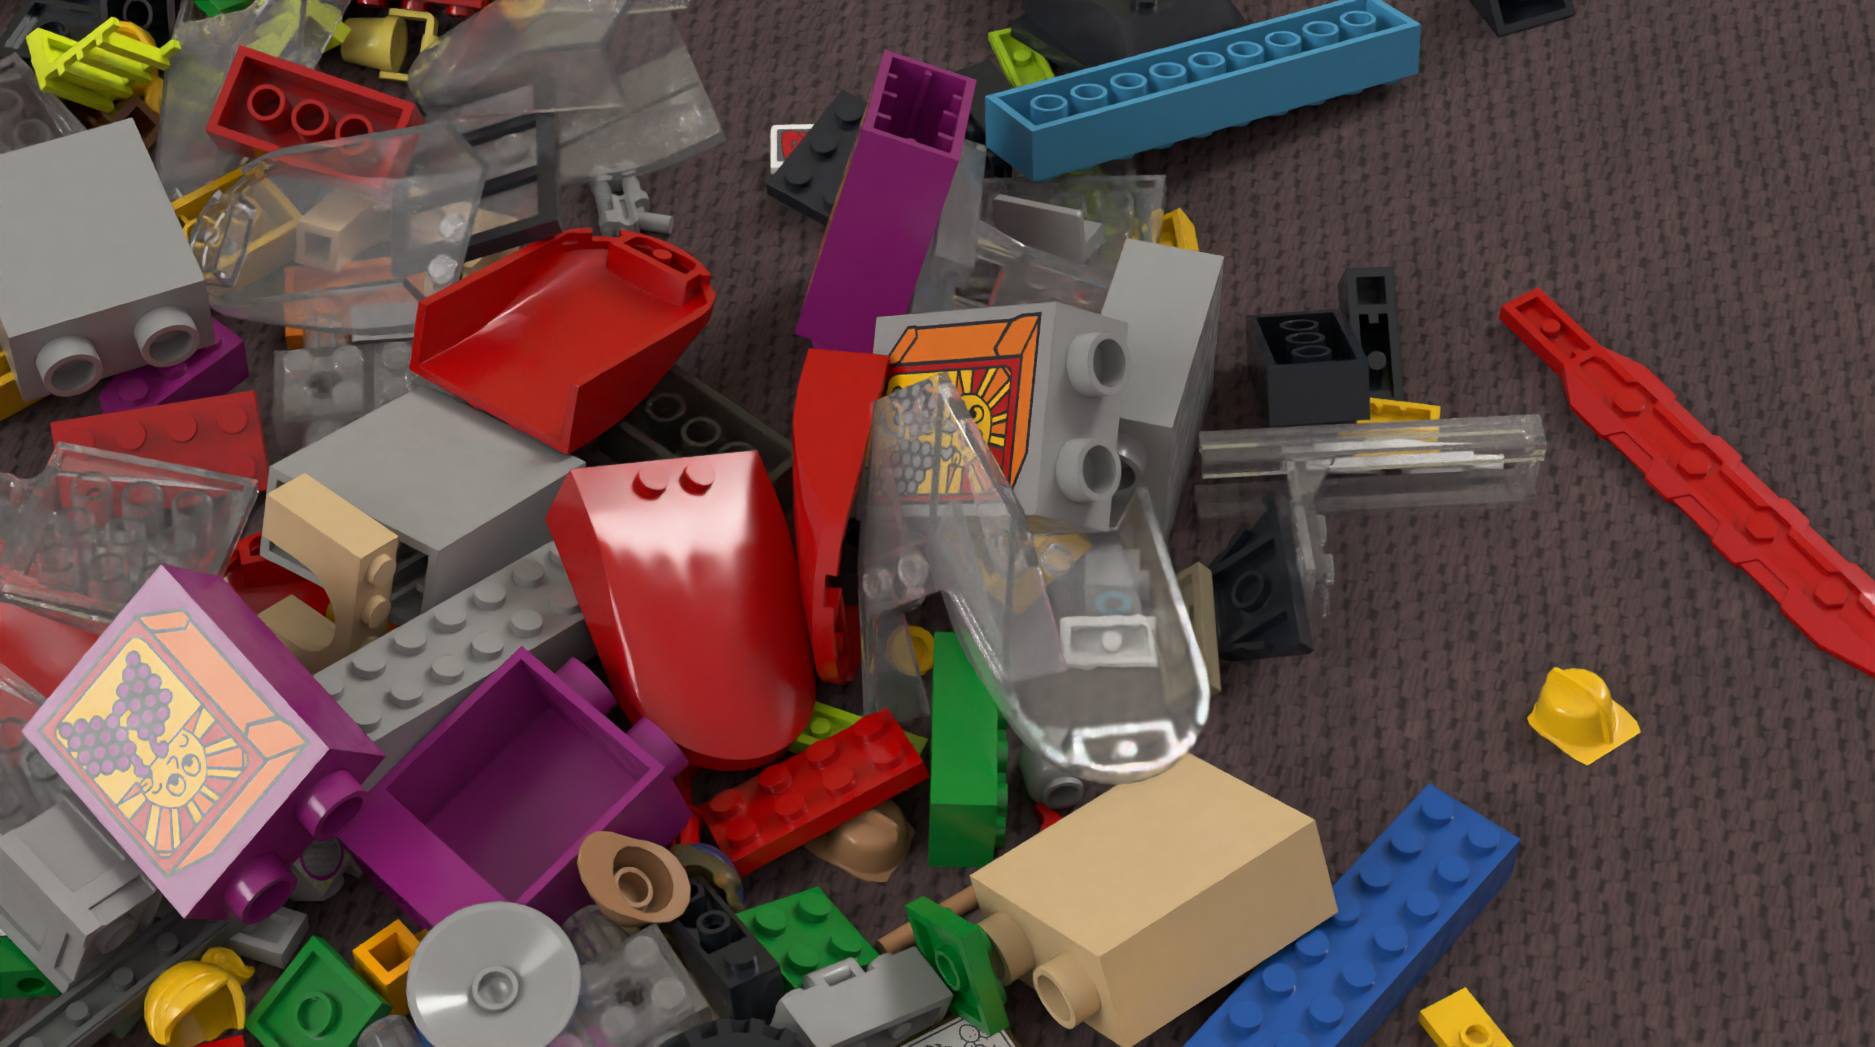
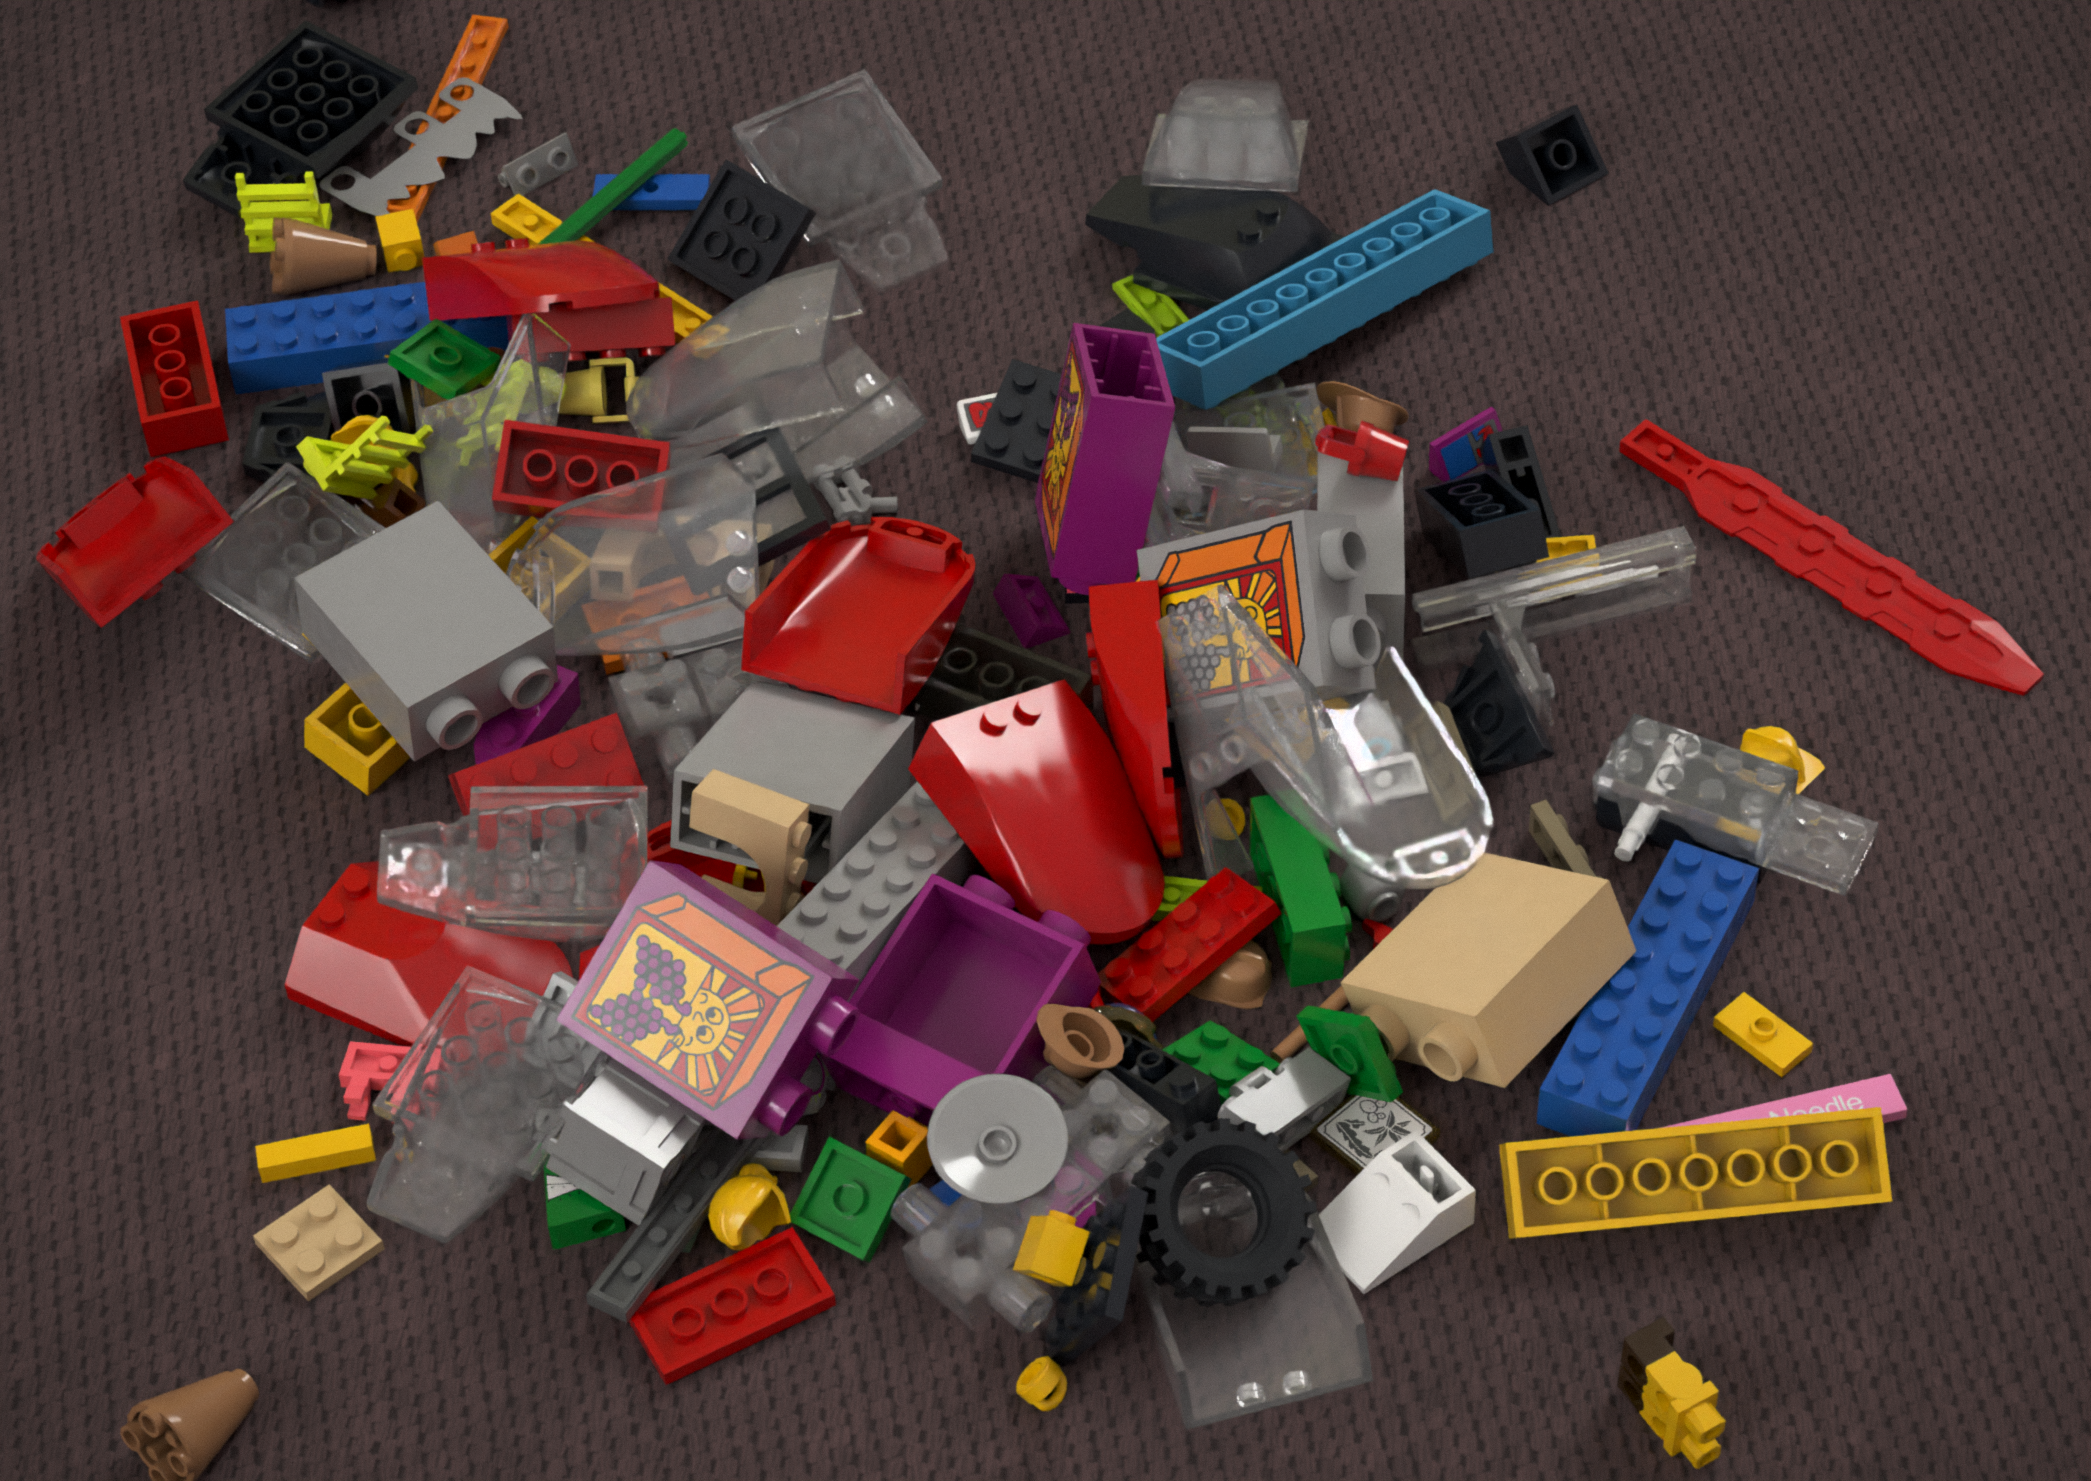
camera: 10 degrees left, 0 degrees up
none -> magenta slope [993,574,1070,649]
none -> medium nougat piece [1315,381,1409,433]
none -> red piece [1315,421,1409,481]
none -> slope [1429,407,1503,482]
none -> dark tan plate [1529,800,1602,878]
none -> clear piece [1592,713,1879,896]

